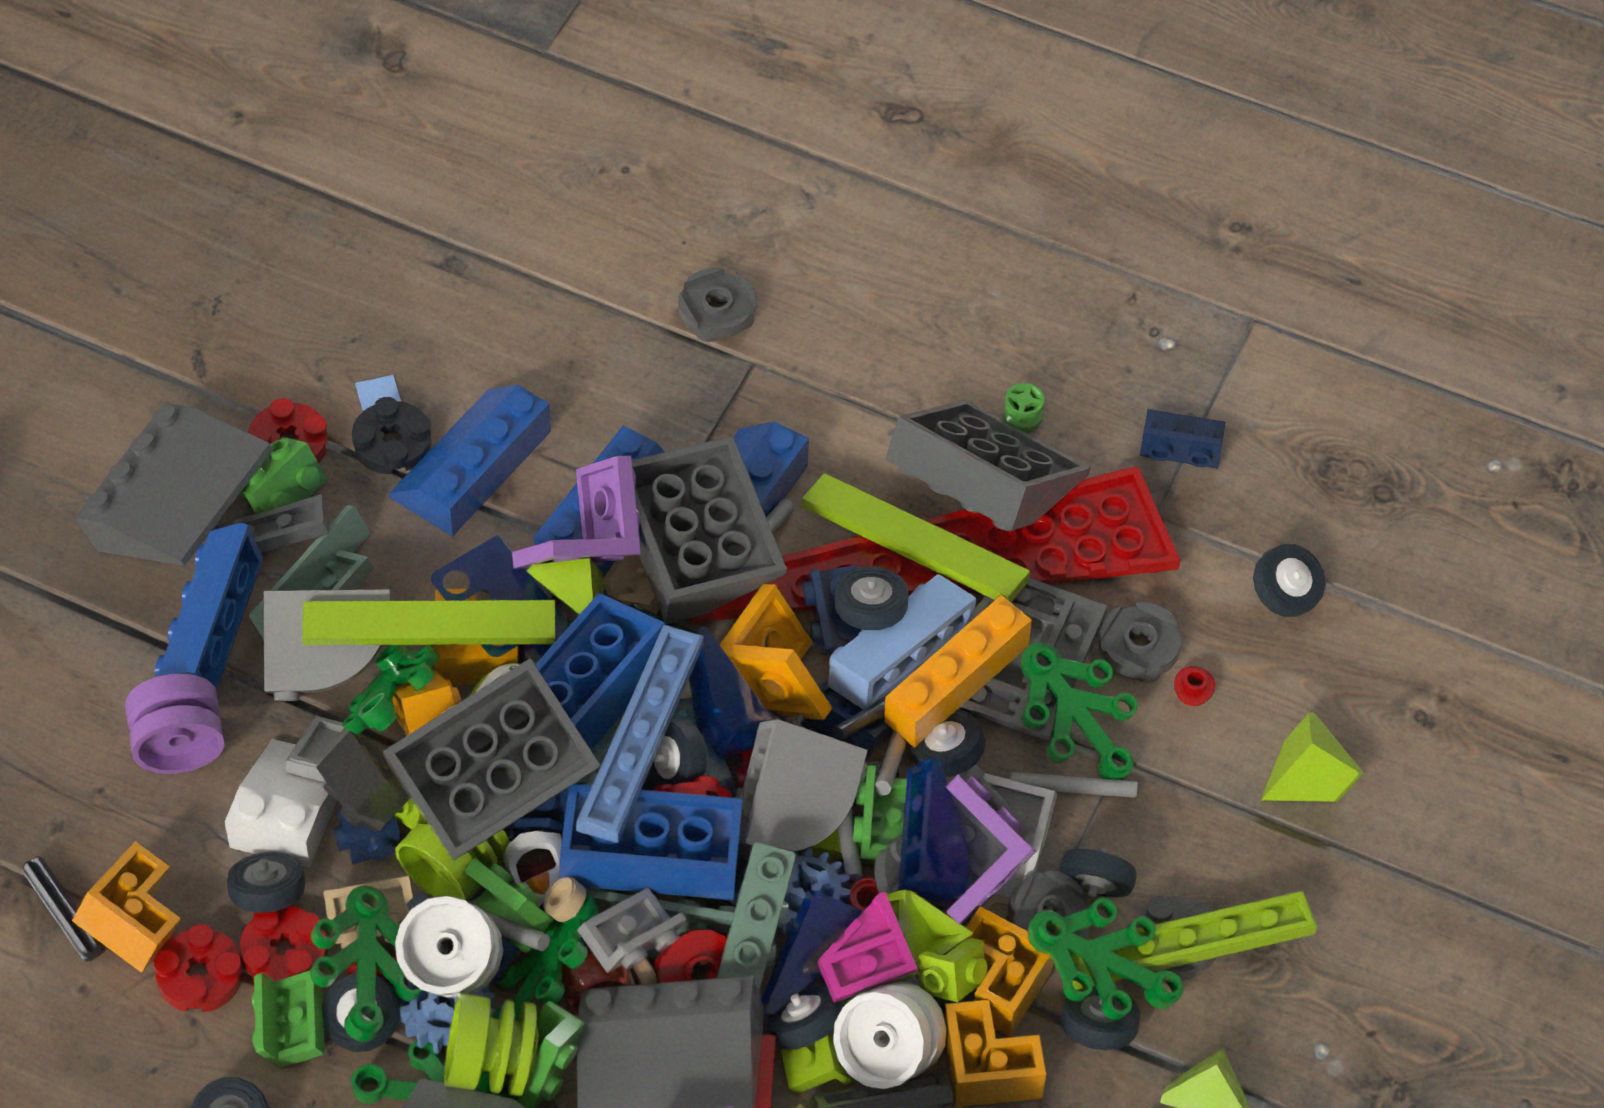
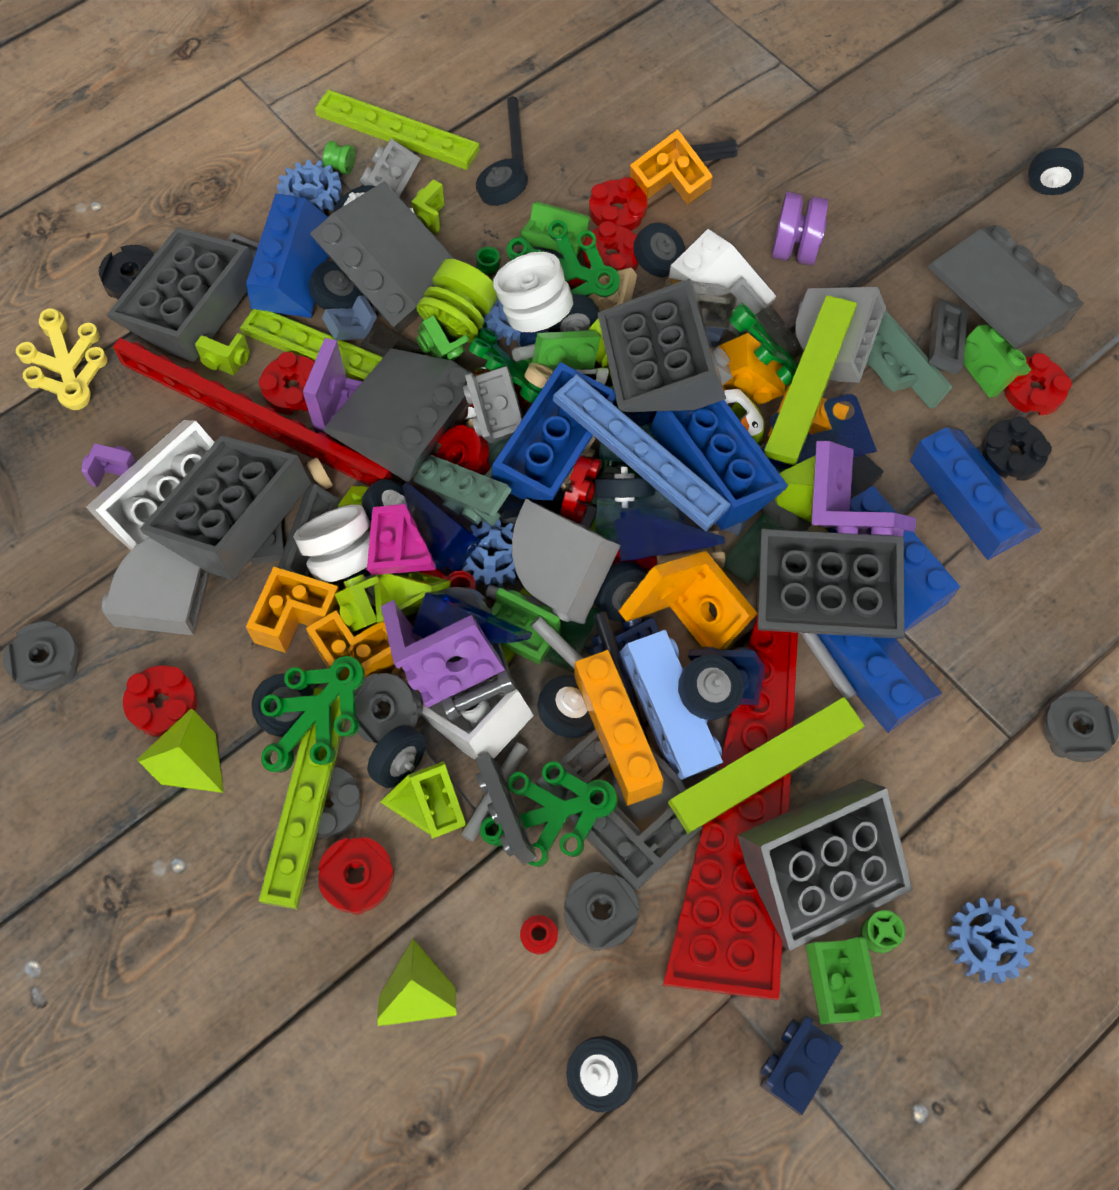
camera: 115 degrees right, 10 degrees up
blue slope [154,523,264,692] -> none
light blue sticker [355,375,401,411] -> none
none -> red plate [318,837,395,915]
none -> lime slope [380,761,466,839]
none -> dark grey plate [475,752,537,865]
none -> clear smoke tile [756,305,803,358]
none -> bright green bracket [805,937,881,1025]
none -> medium blue gear [946,898,1034,984]

